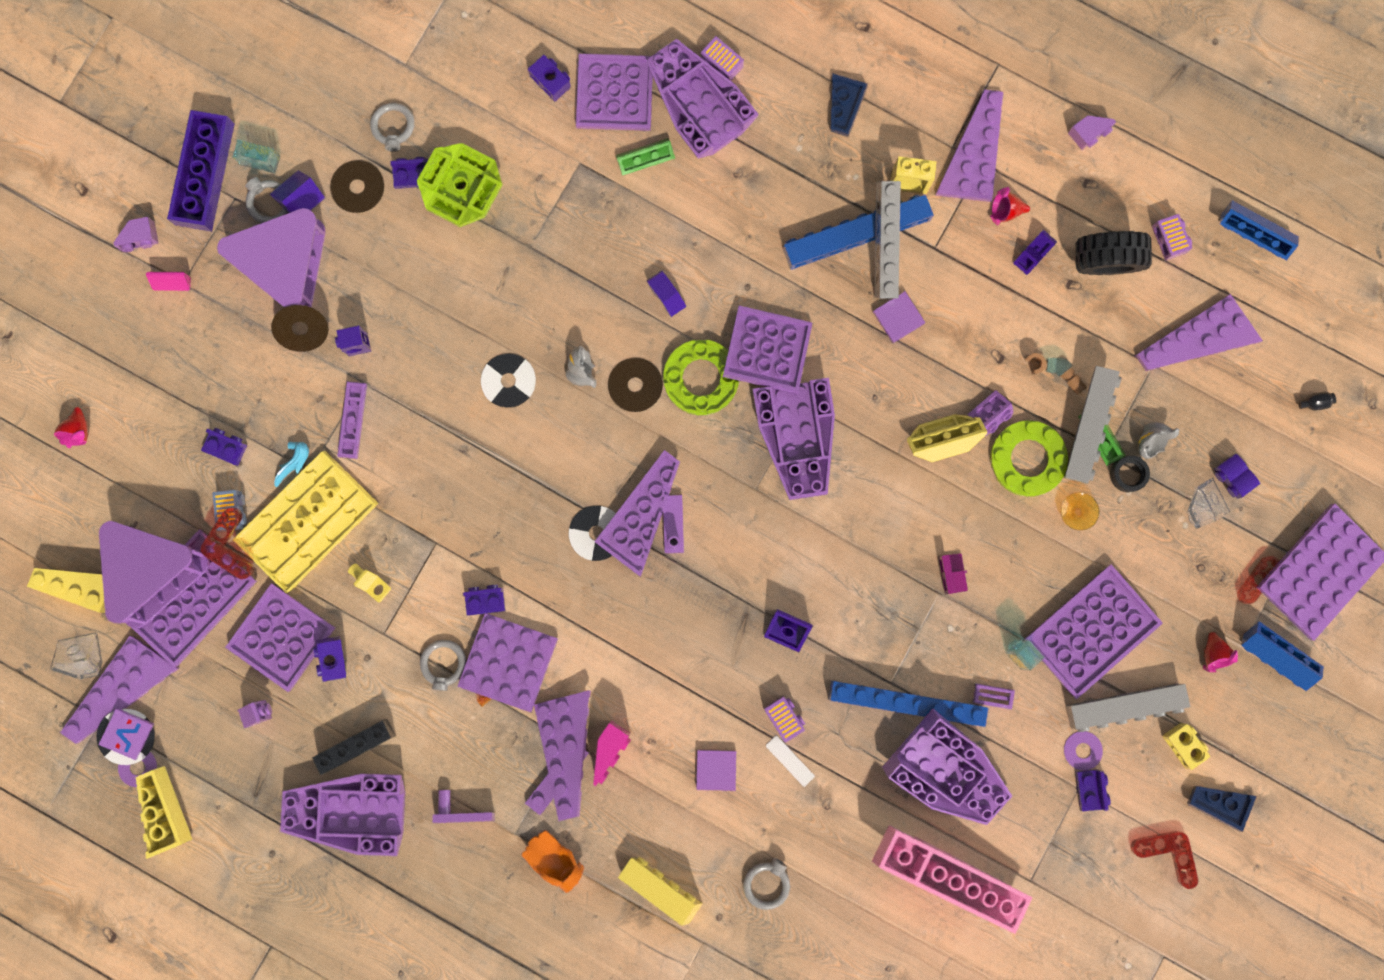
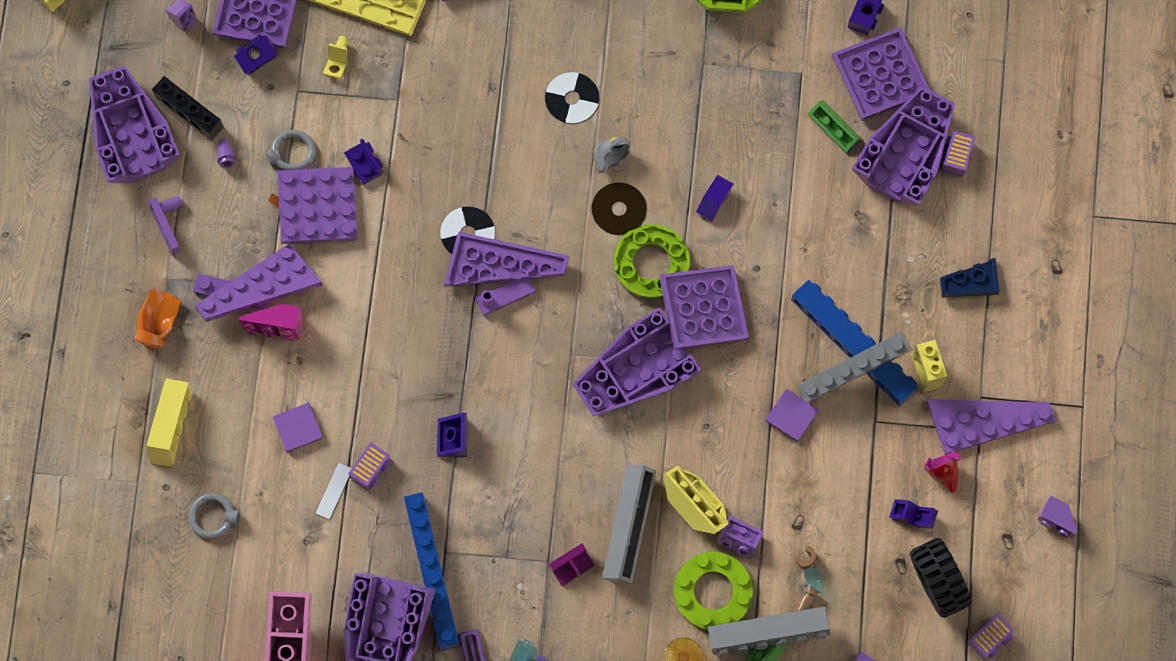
camera: 70 degrees right, 10 degrees down
none -> medium lavender cone [217,139,236,168]
none -> light grey brick [602,465,657,584]

